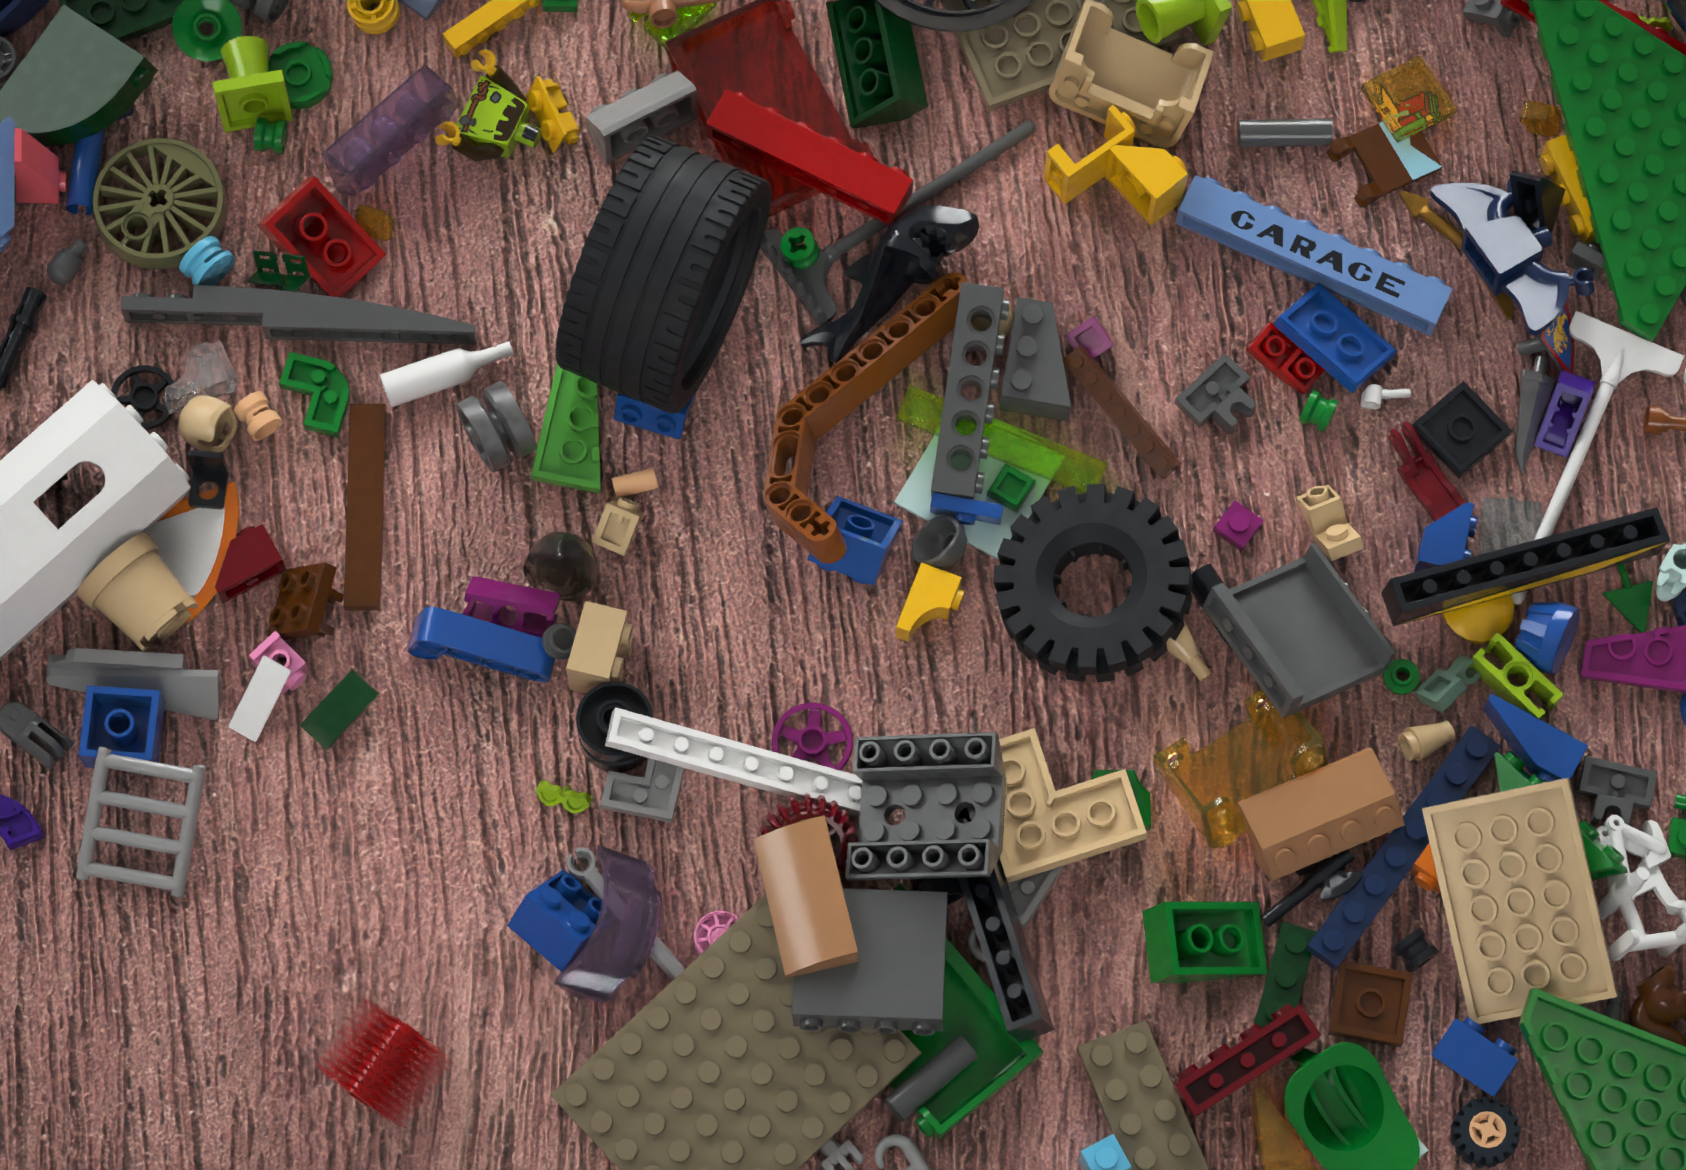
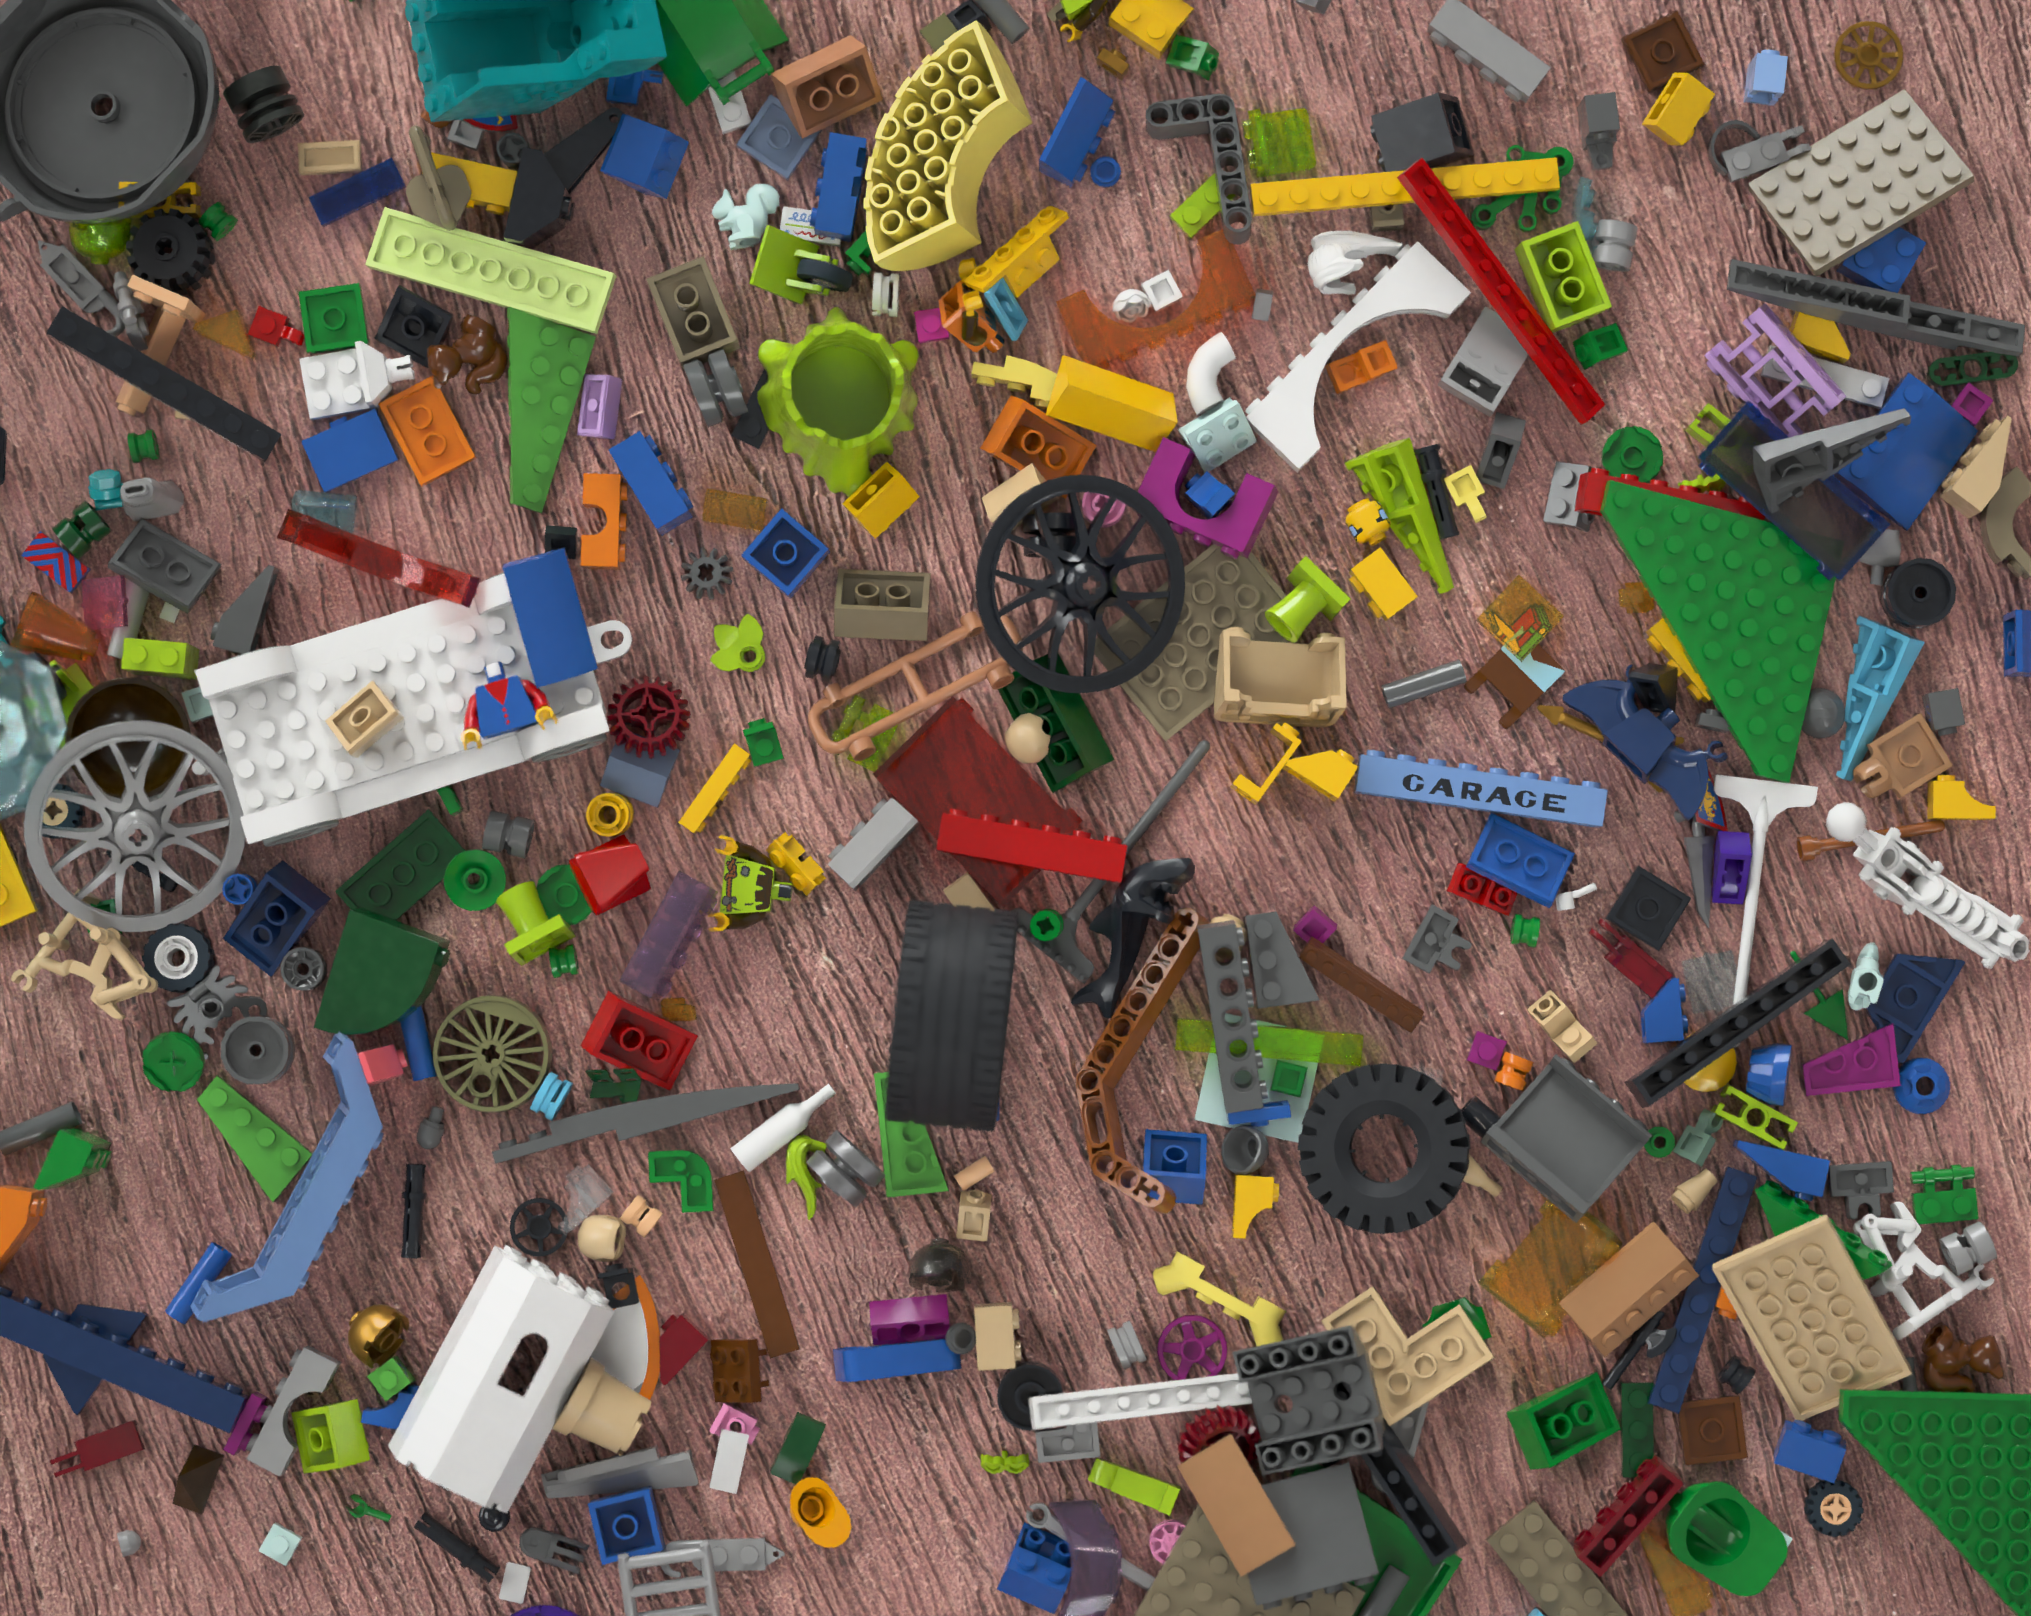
camera: 15 degrees left, 15 degrees up
none -> red piece [569,834,651,916]
none -> light grey plate [660,1538,785,1578]
none -> lime piece [786,1135,826,1220]
none -> light orange piece [790,1477,851,1548]
none -> tan hair [1005,713,1051,764]
none -> lime leg [1087,1458,1180,1516]
none -> light grey wheel [1107,1320,1147,1370]
none -> light yellow plate [1152,1251,1286,1346]
none -> orange wheel [1494,1052,1534,1092]

